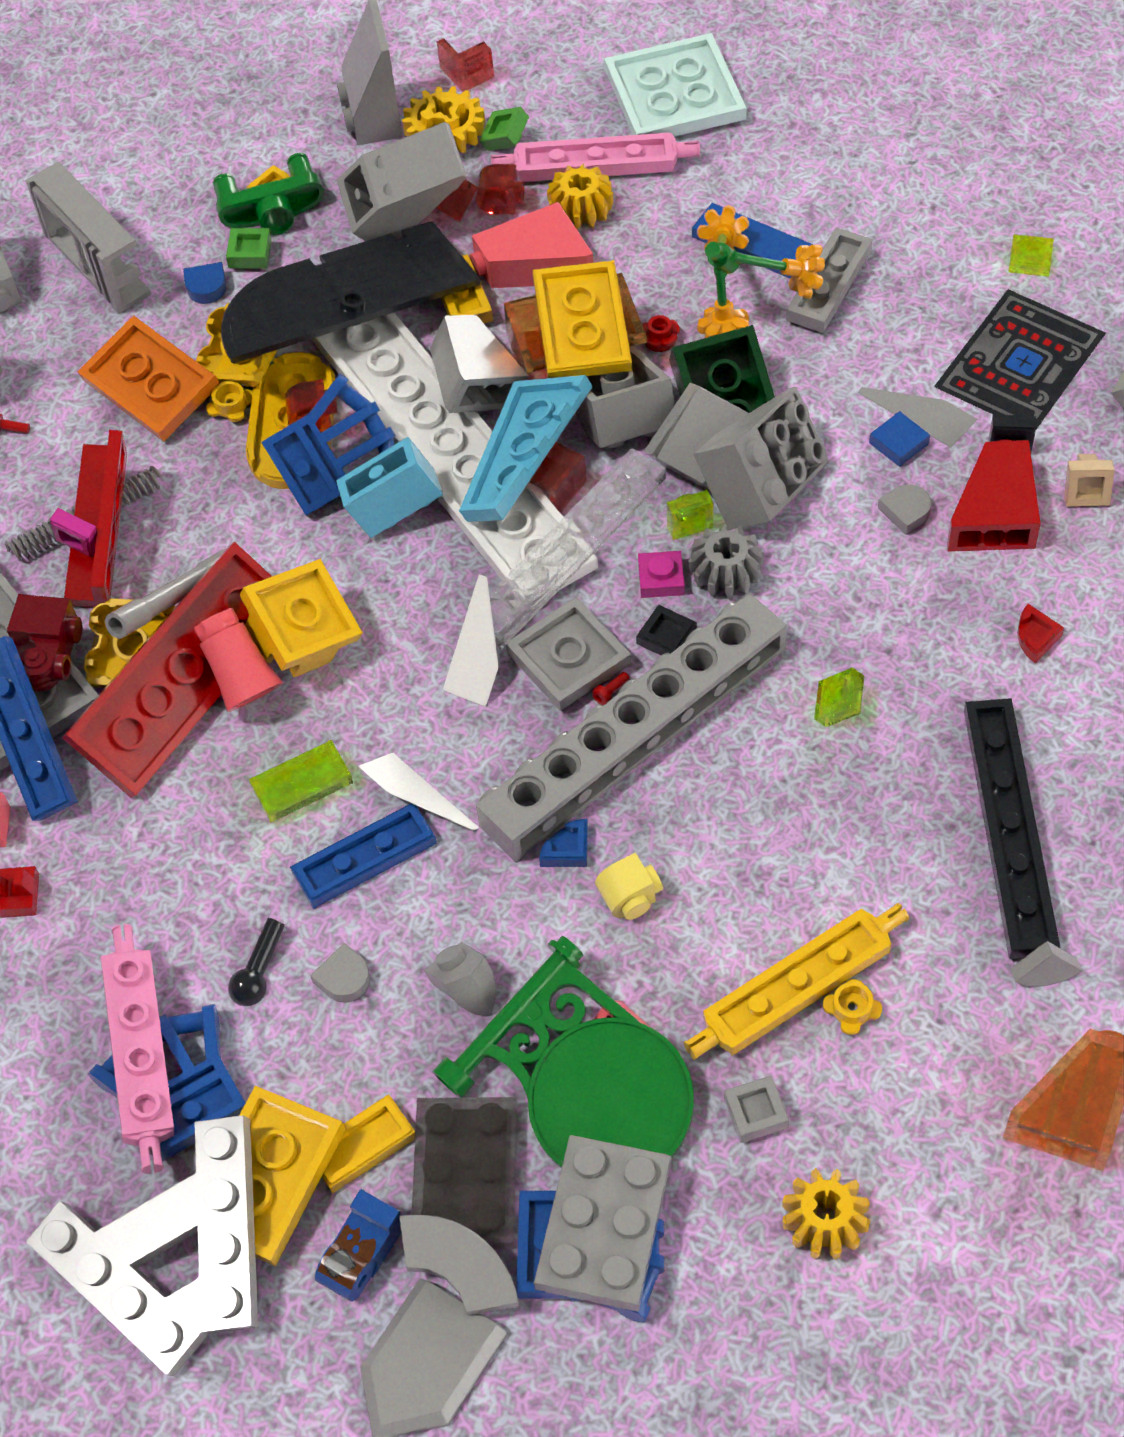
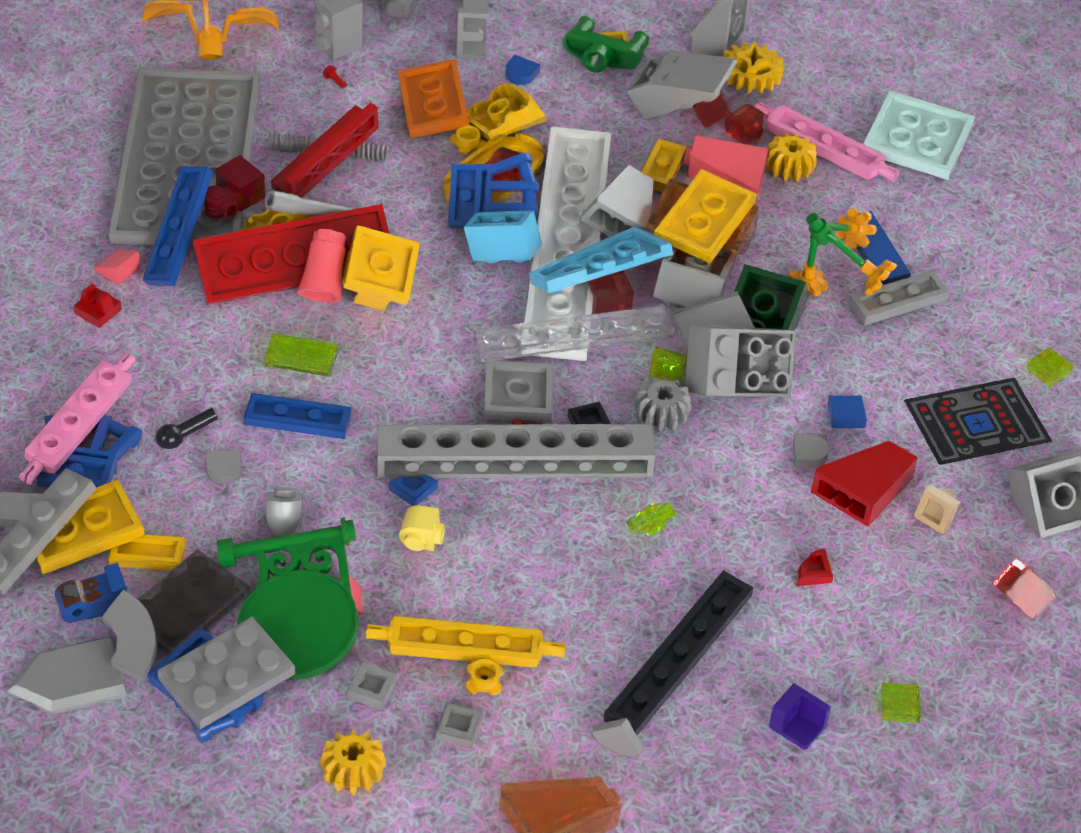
camera: 30 degrees right, 10 degrees down
dark pink tile [50,508,97,557] -> none
black door [221,221,480,363] -> none
bright green plate [226,228,272,268] -> none
white sticker [358,753,479,831] -> none
clear red panel [437,38,494,92] -> none
white sticker [443,574,499,707] -> none
bright green plate [479,106,529,151] -> none
dark pink plate [638,551,685,598] -> none
red plate [640,315,680,352] -> none
light grey sticker [857,387,978,448] -> none
black tile [988,415,1036,453] -> none
none -> light grey tile [435,702,483,748]

